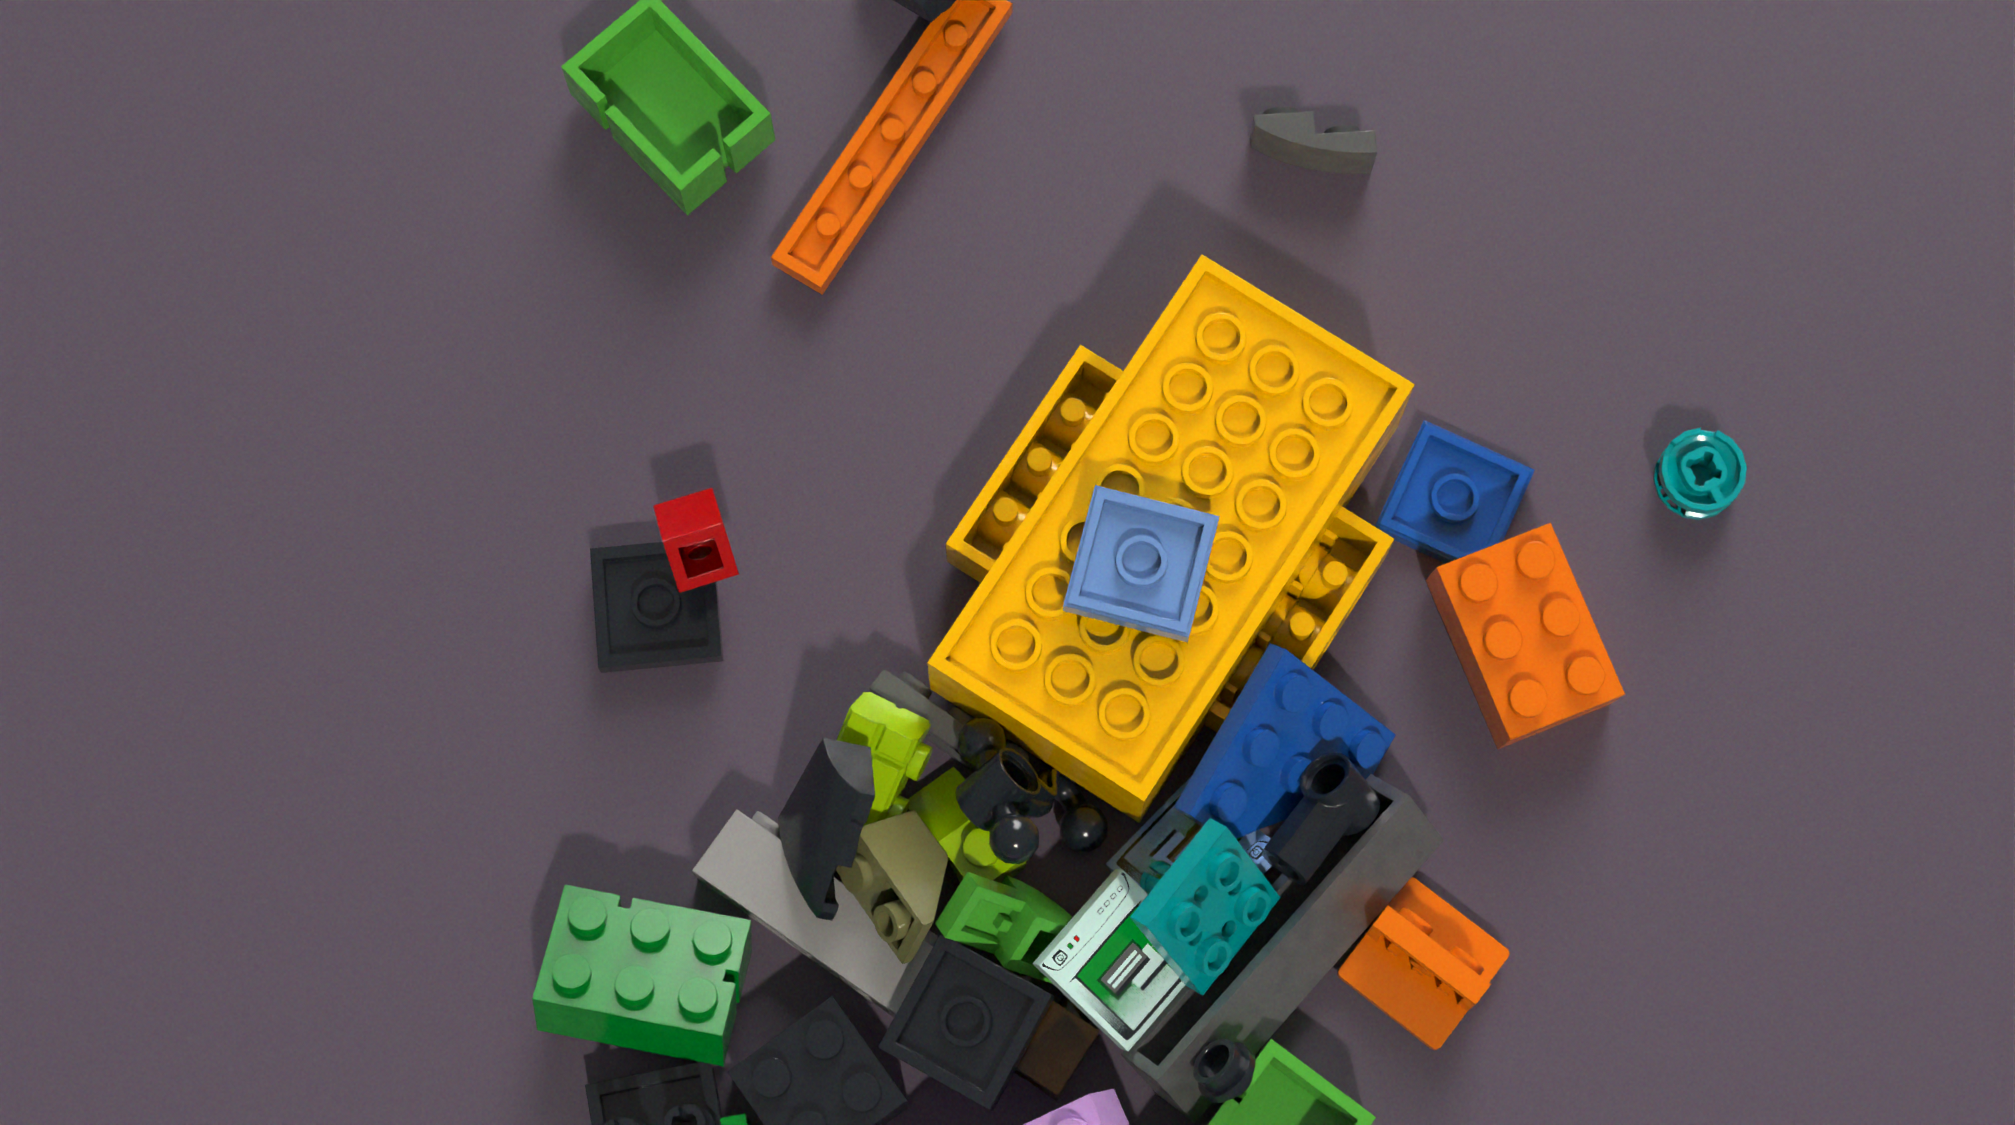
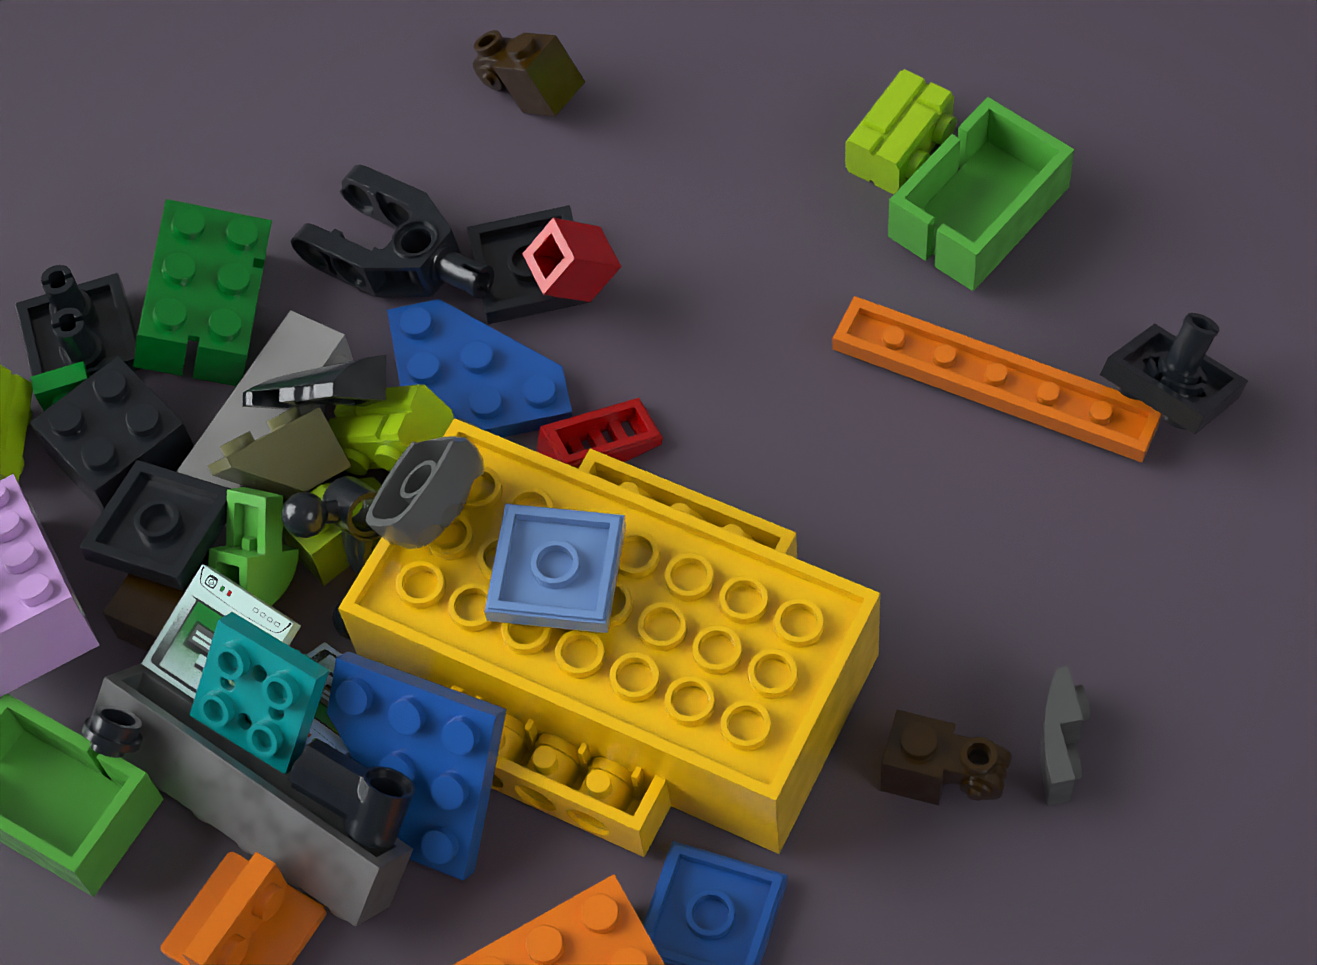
camera: 90 degrees right, 15 degrees down
none -> black piece [290,164,495,299]
none -> dark grey piece [366,436,484,549]
none -> blue plate [387,299,573,438]
none -> dark brown brick [473,30,585,117]
none -> red slope [536,398,663,469]
none -> lime brick [845,69,957,195]
none -> dark brown brick [881,709,1012,806]

